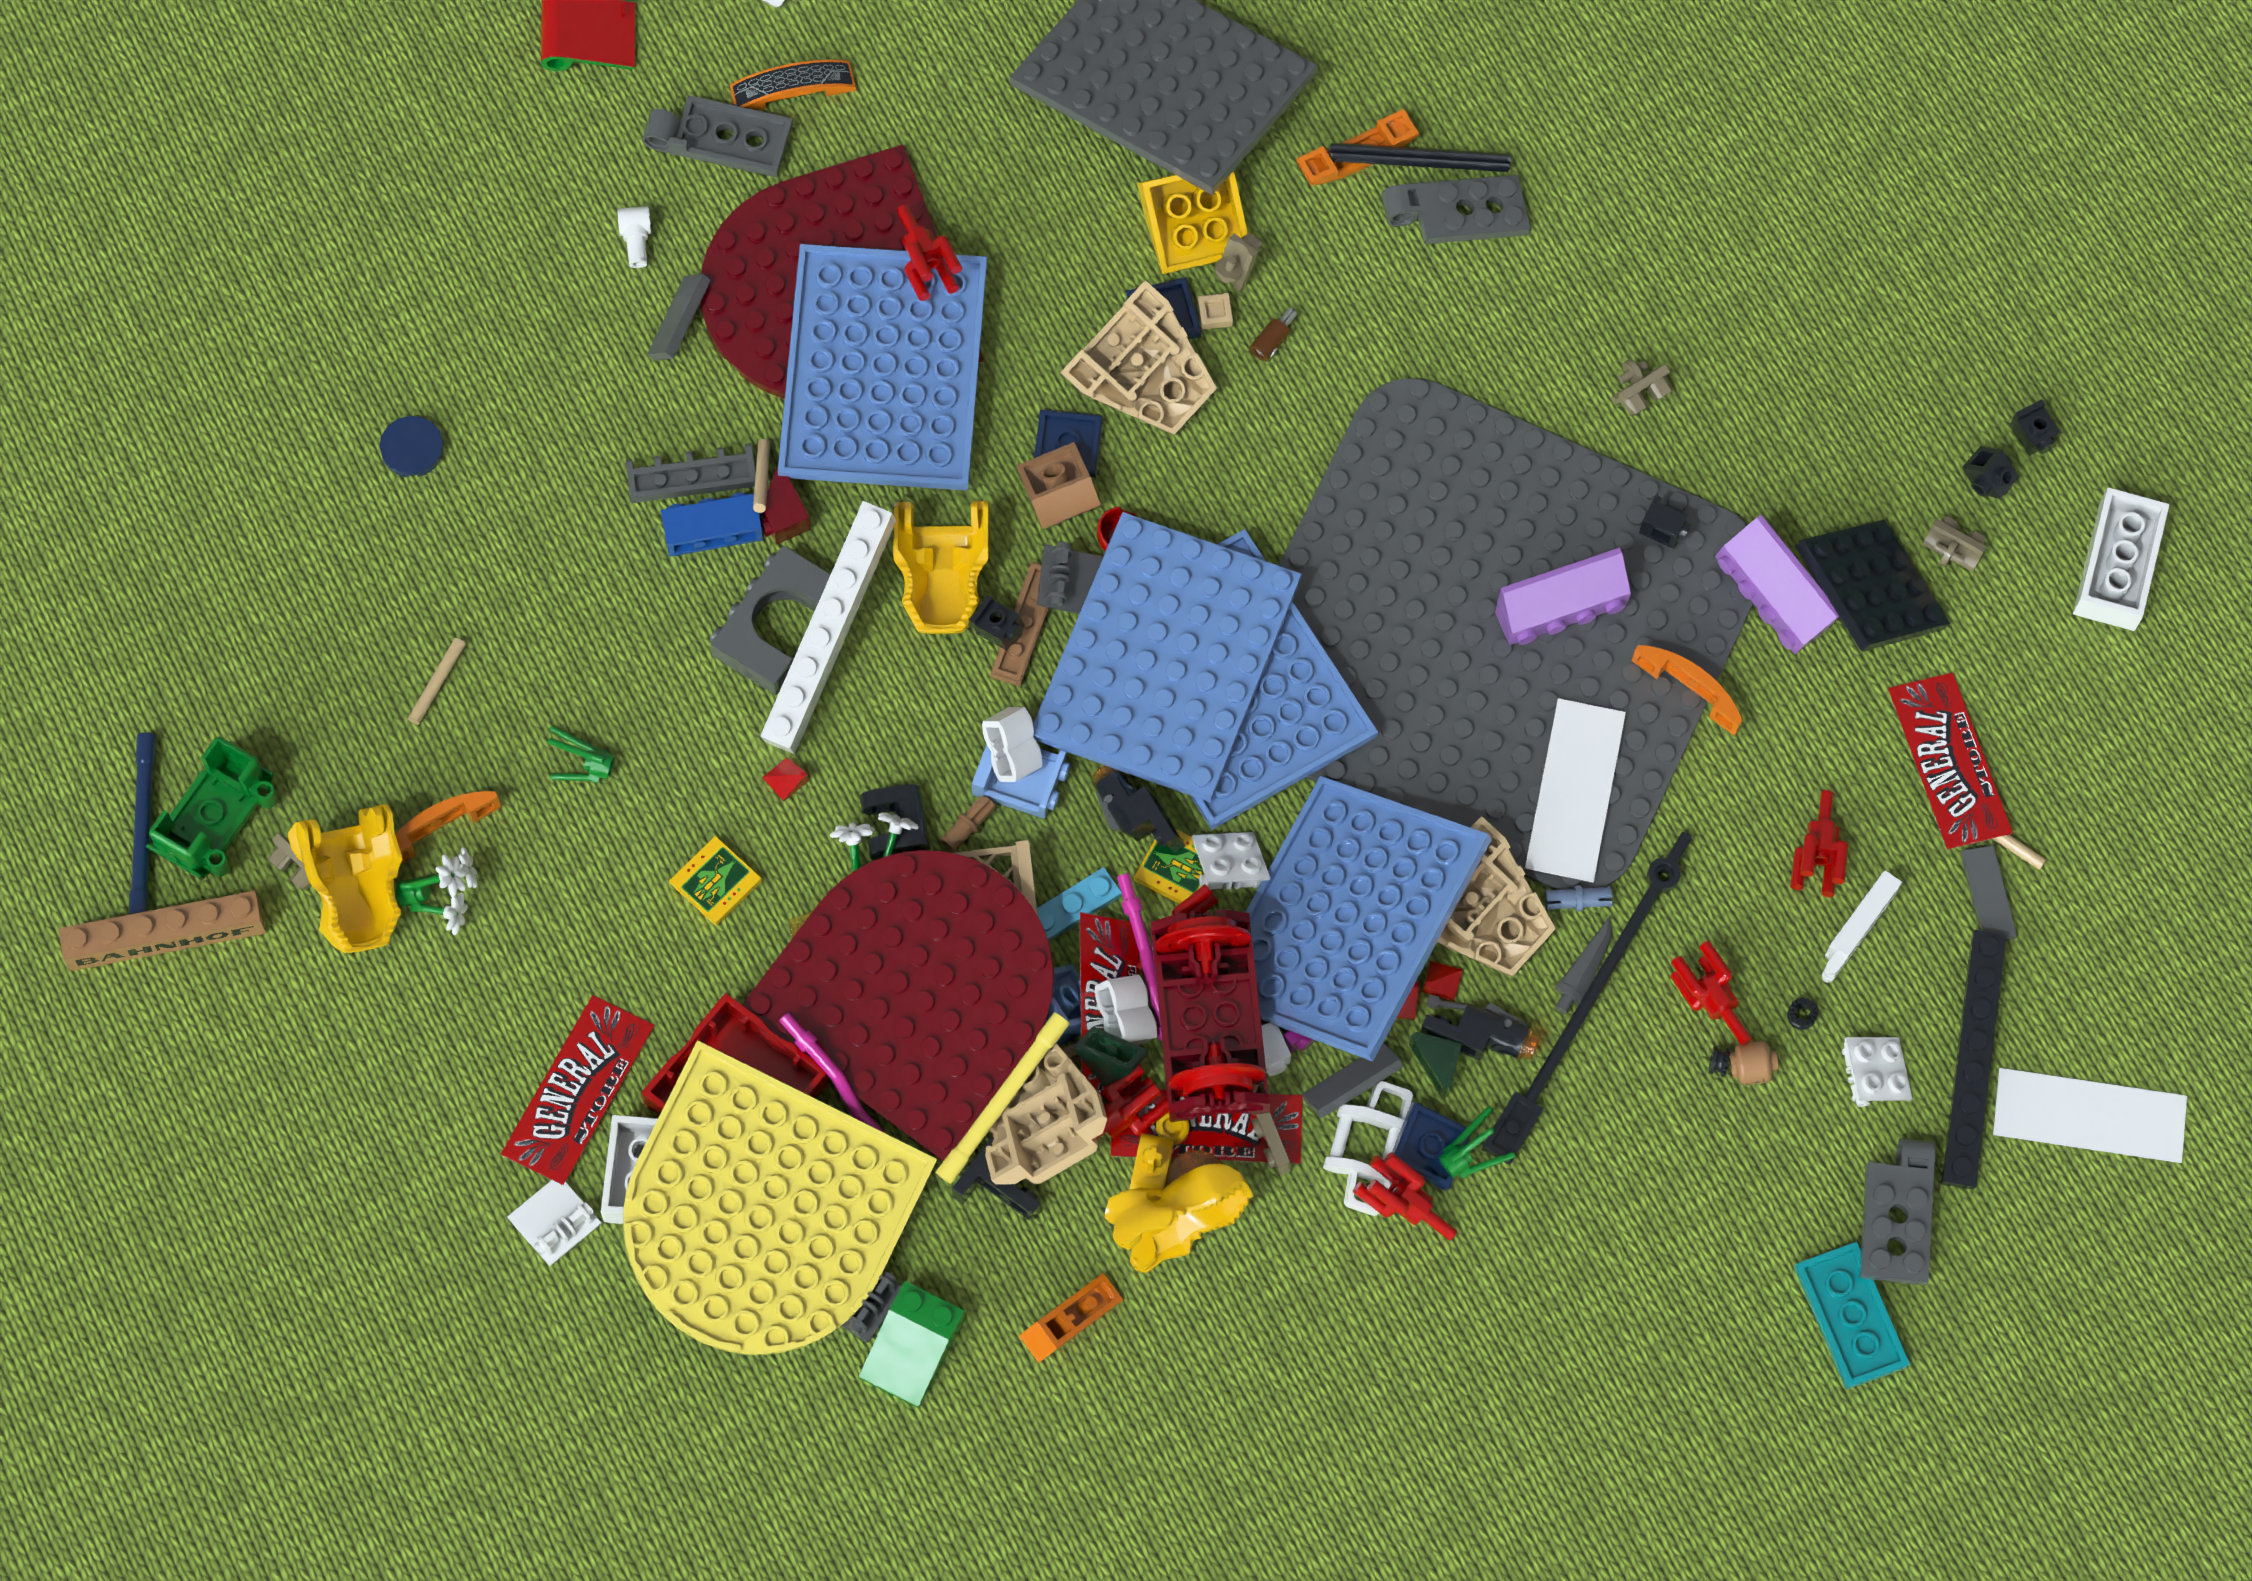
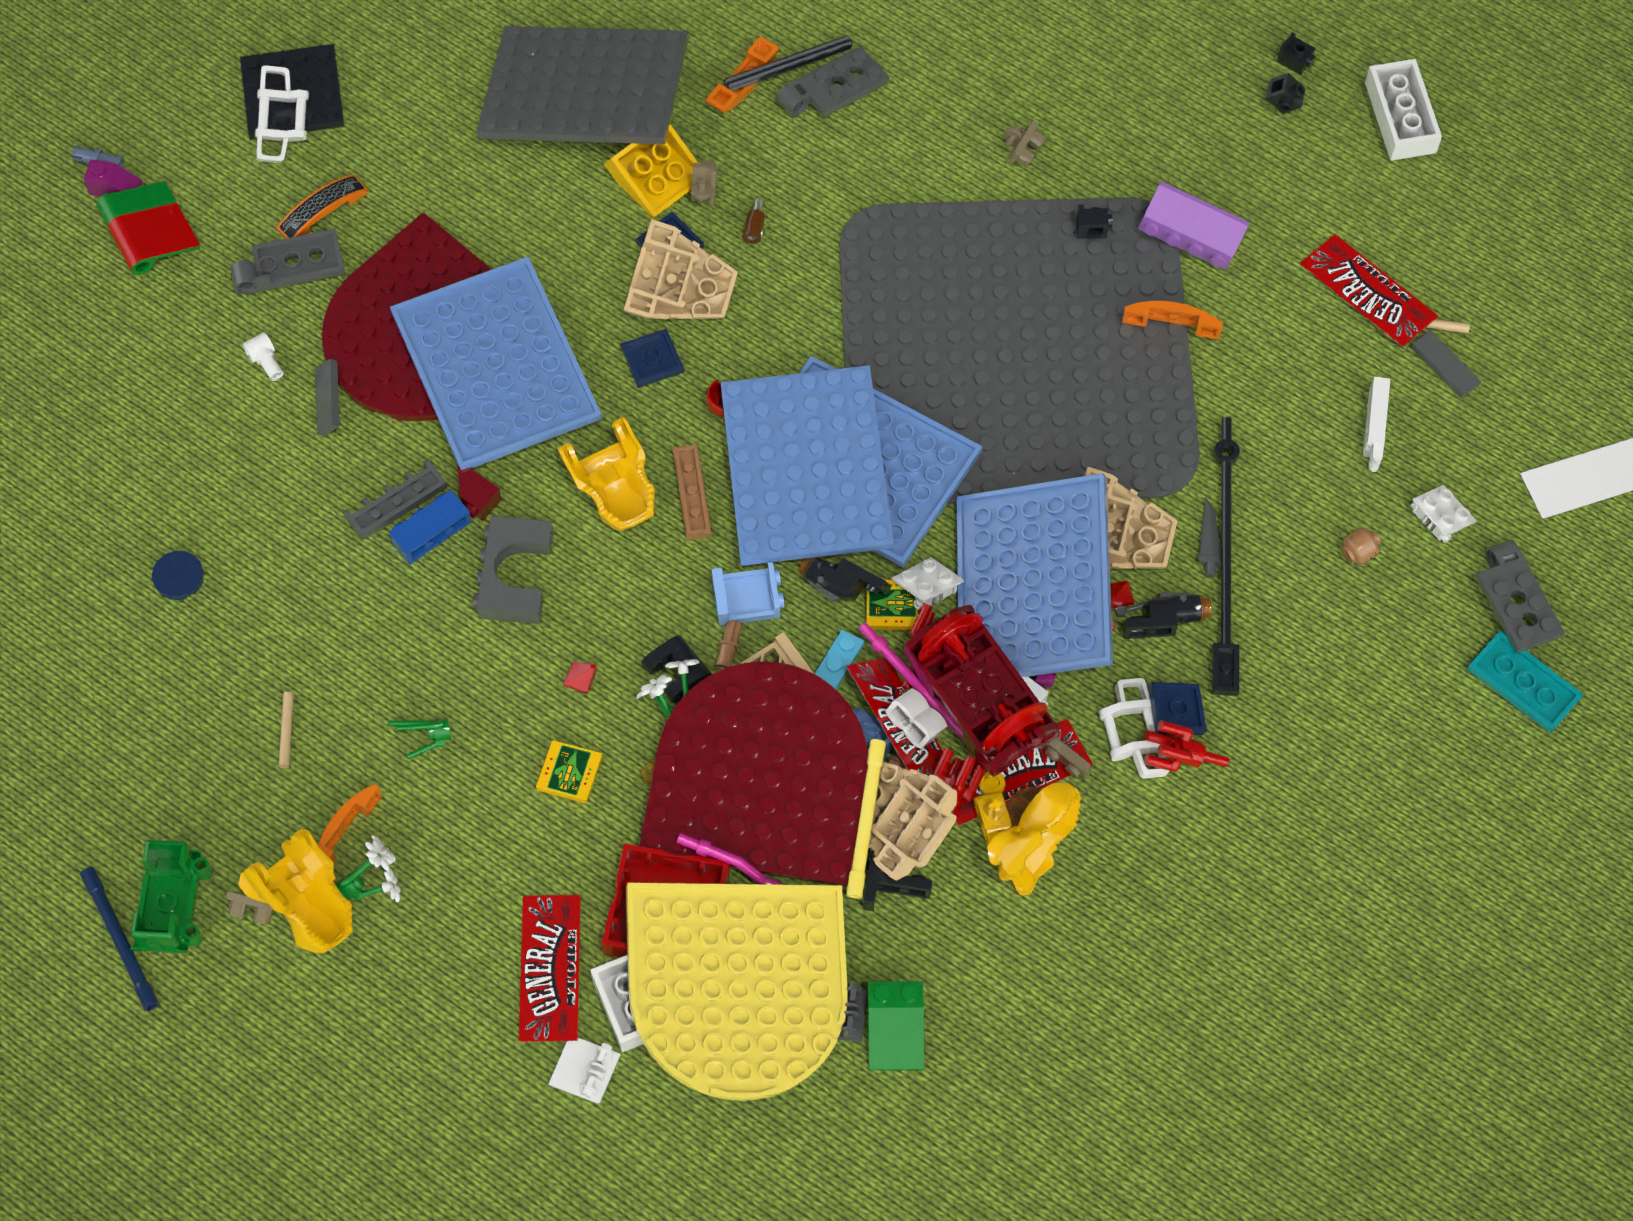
camera: 25 degrees left, 5 degrees down
medium nougat brick [59,891,266,971] -> none
tan bar [753,439,770,513] -> none
white brick [760,501,896,754] -> none
red plant [897,204,962,301] -> none
black brick [969,595,1025,651] -> none
white brick [982,707,1042,782] -> none
medium nougat slope [1016,442,1101,529] -> none
orange slope [1019,1273,1123,1363] -> none
dark grey hinge [1037,542,1103,614] -> none
clear green slope [1075,1026,1148,1086] -> none
tan plate [1197,293,1233,330] -> none
dark grey tile [1302,1043,1403,1118] -> none
clear green slope [1409,1032,1462,1099] -> none
green plant [1438,1106,1516,1179] -> none
slope [1495,547,1631,646] -> none
white sticker [1525,698,1626,882] -> none
sand blue pin [1545,885,1612,911] -> none
red plant [1670,941,1752,1046] -> none
black bush [1708,1045,1730,1077] -> none
black bush [1787,997,1818,1030] -> none
red plant [1790,790,1848,898] -> none
black plate [1795,520,1950,652] -> none
dark tan hips [1923,516,1986,572] -> none
black plate [1941,930,2006,1190] -> none

